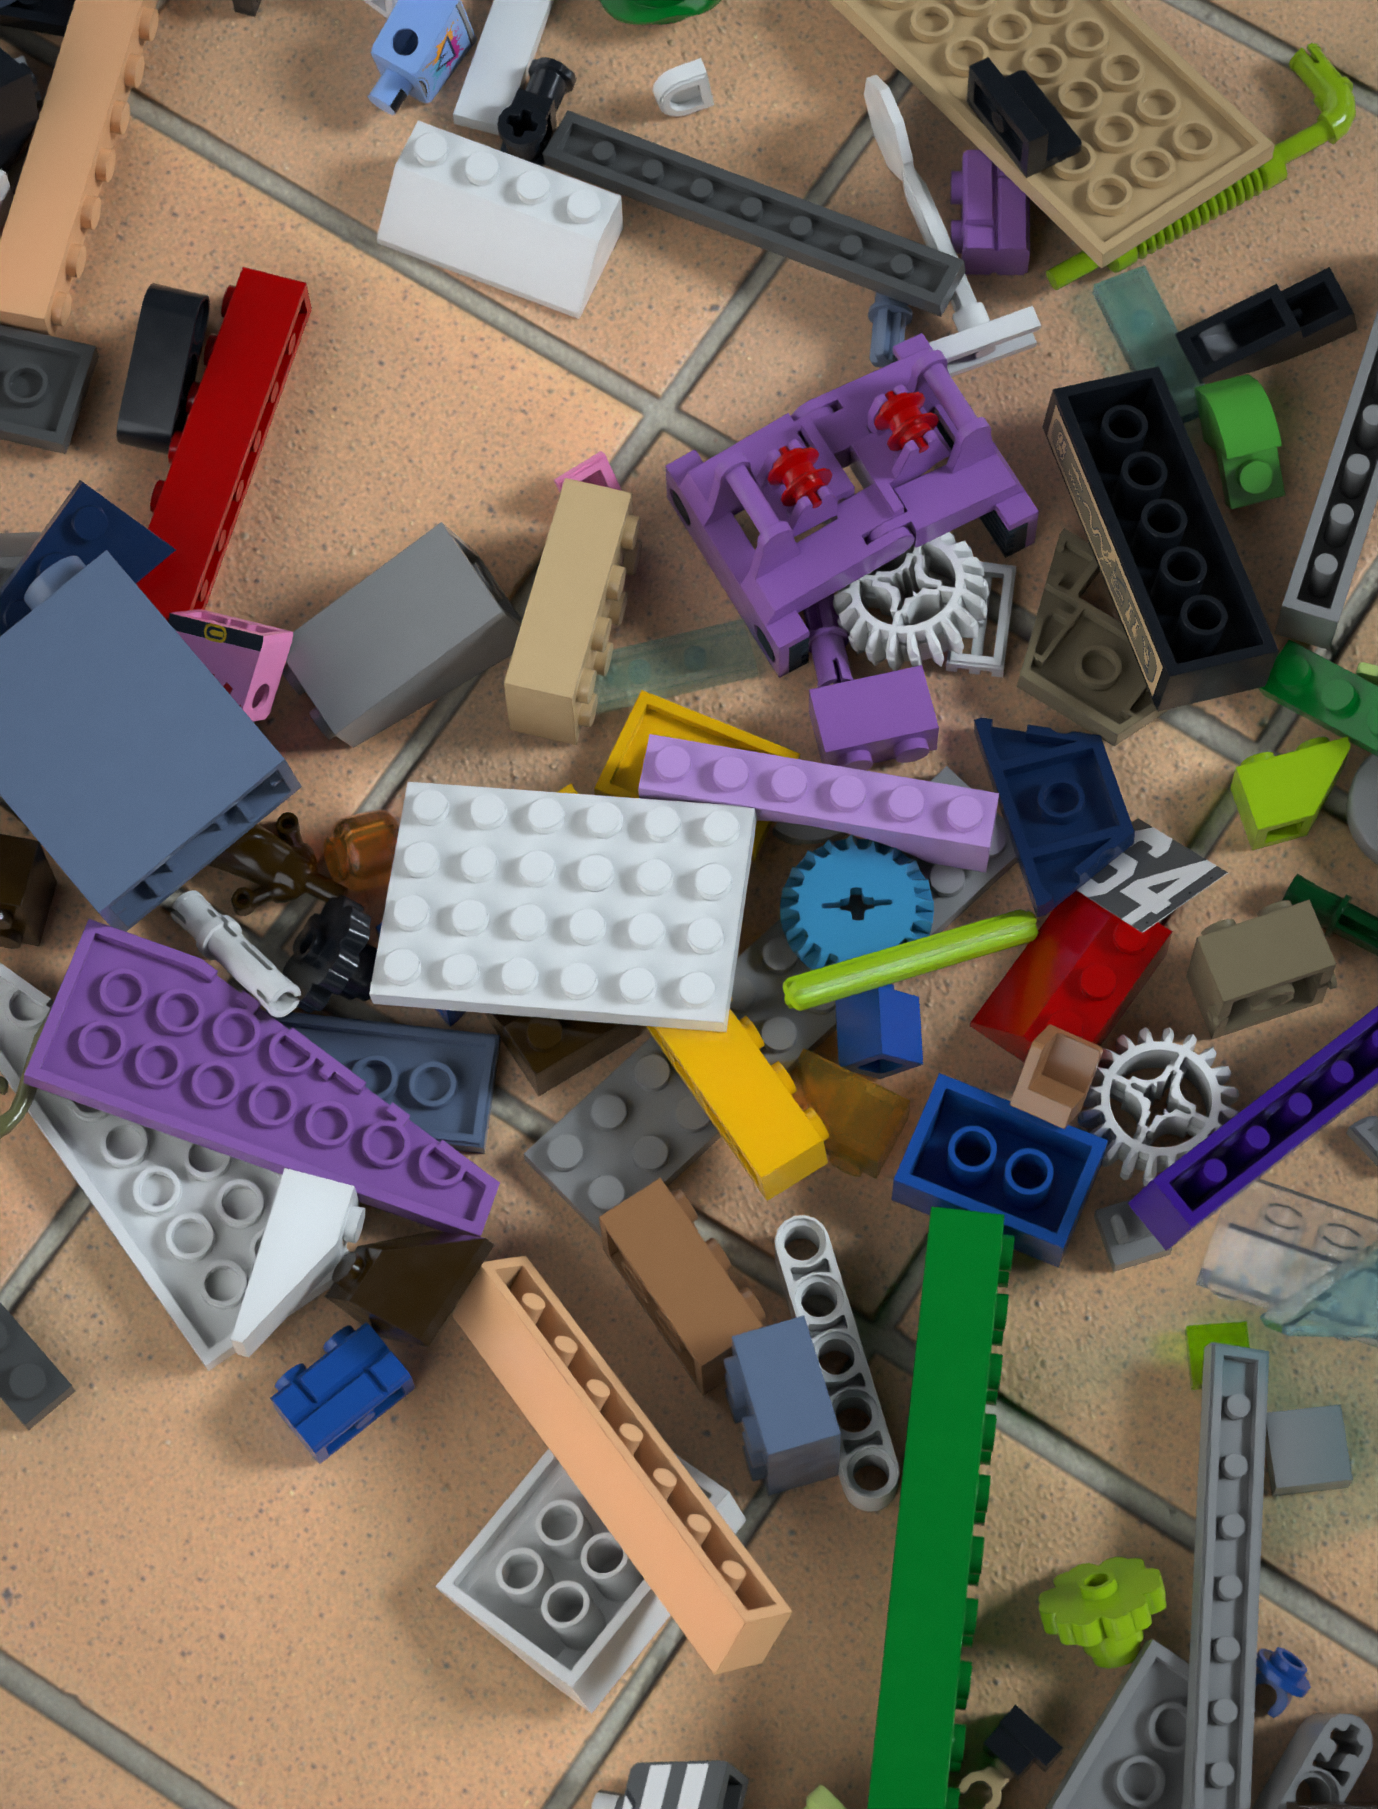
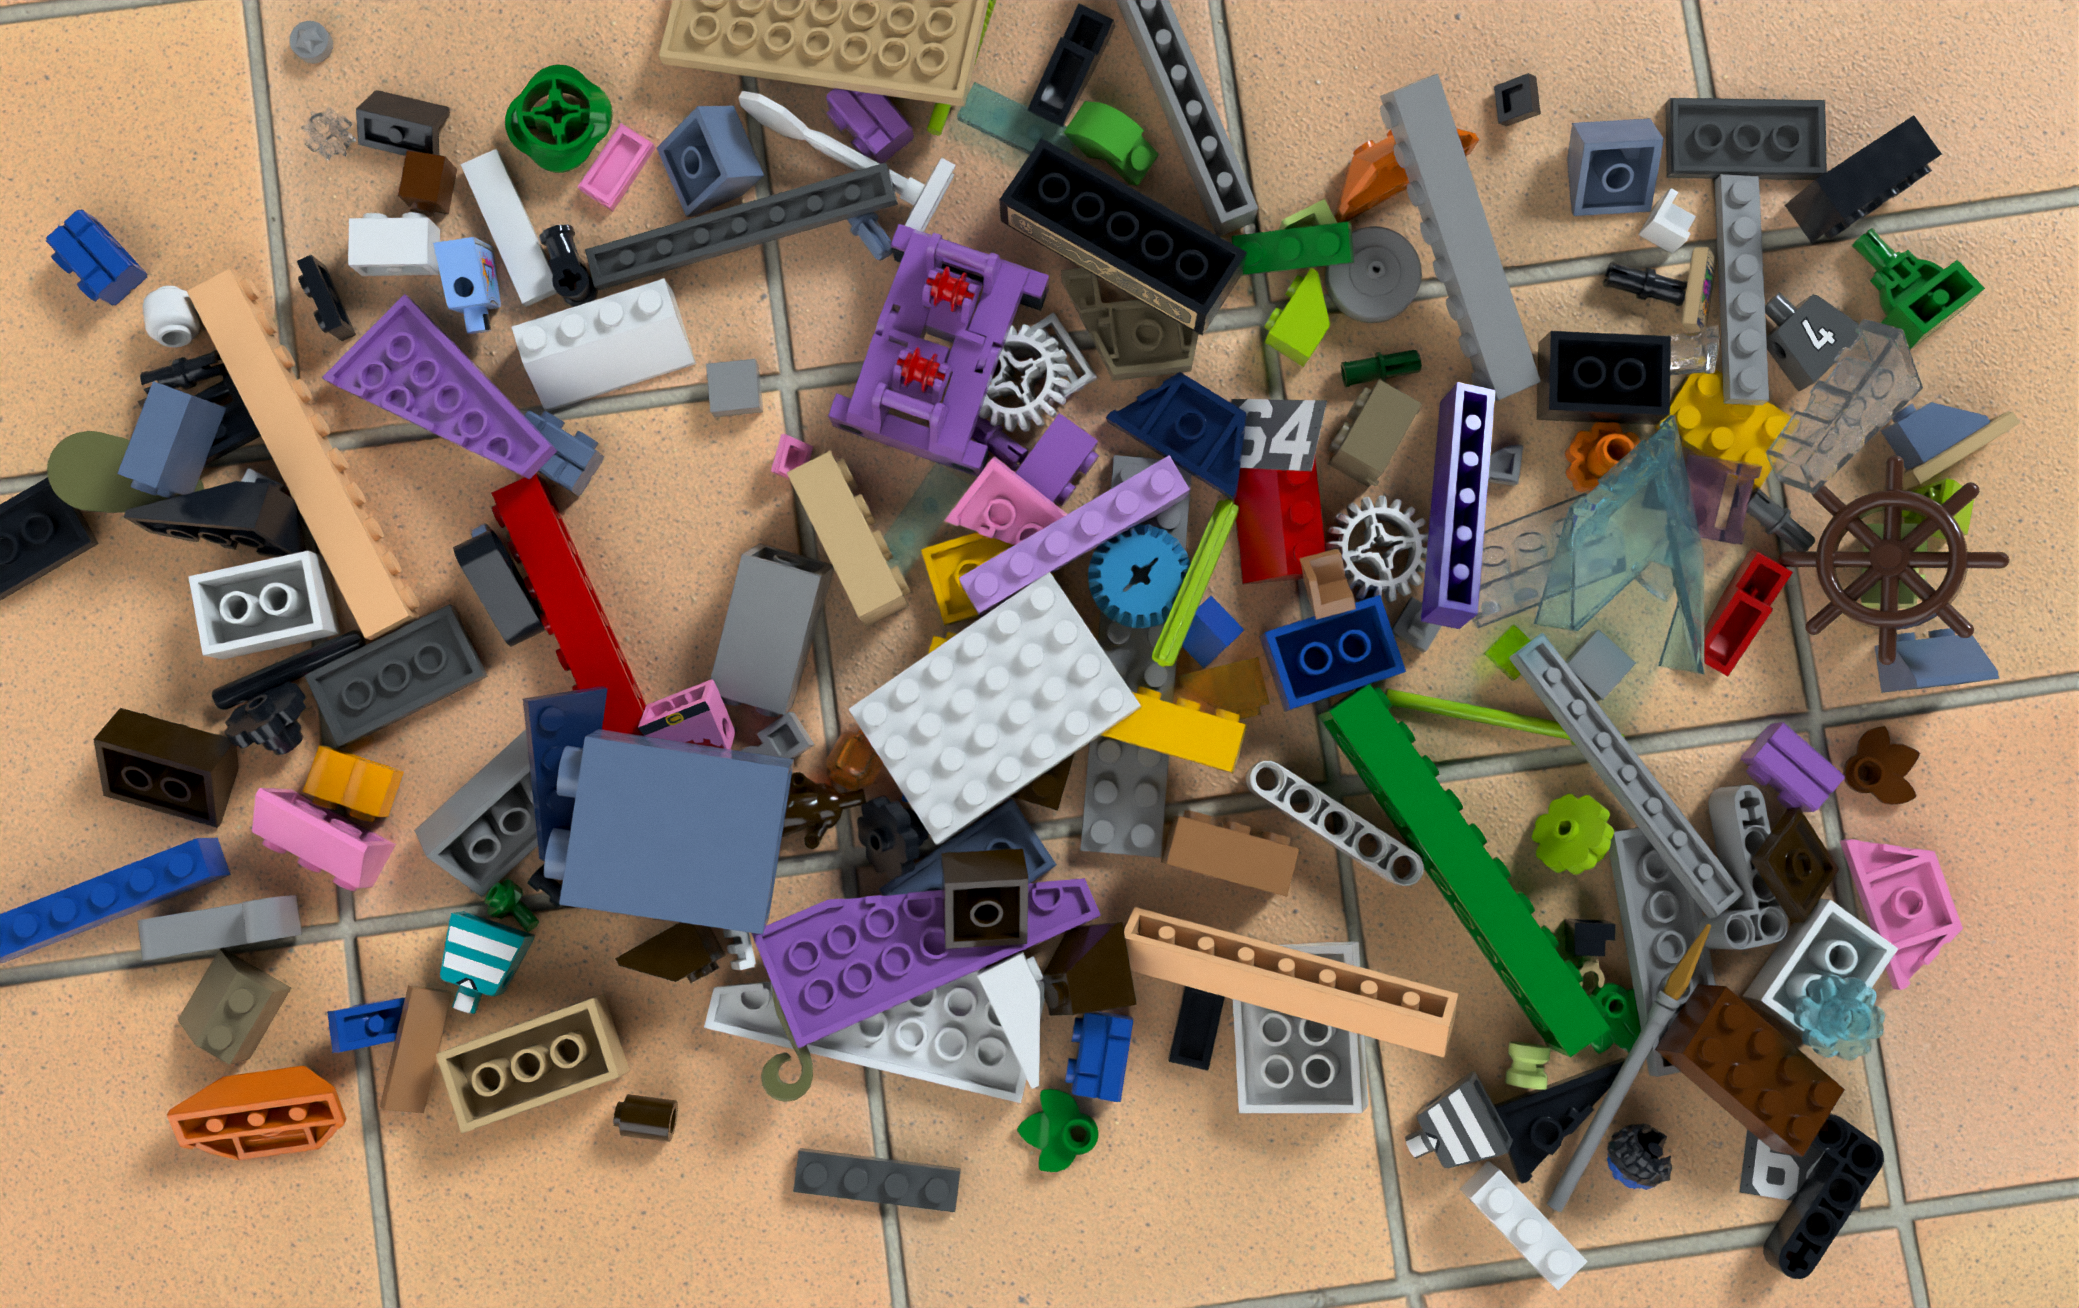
camera: 45 degrees left, 15 degrees up
white pin [171,890,301,1018] -> none
white tile [653,58,714,116] -> none
sand blue brick [724,1316,841,1496] -> none
black panel [967,57,1082,178] -> none
blue plate [1255,1647,1311,1718] -> none
none -> medium lavender wing [322,294,558,479]
none -> sand blue brick [525,410,604,496]
none -> bright pink tile [578,123,656,212]
none -> sand blue slope [657,106,764,217]
none -> light grey piece [706,359,763,417]
none -> white tile [723,929,756,970]
none -> light grey plate [741,712,814,759]
none -> dark brown slope [941,849,1029,949]
none -> bright pink wing [944,457,1067,545]
none -> green plate [1017,1089,1099,1172]
none -> black tile [1168,986,1225,1071]
none -> lime bar [1385,688,1624,745]

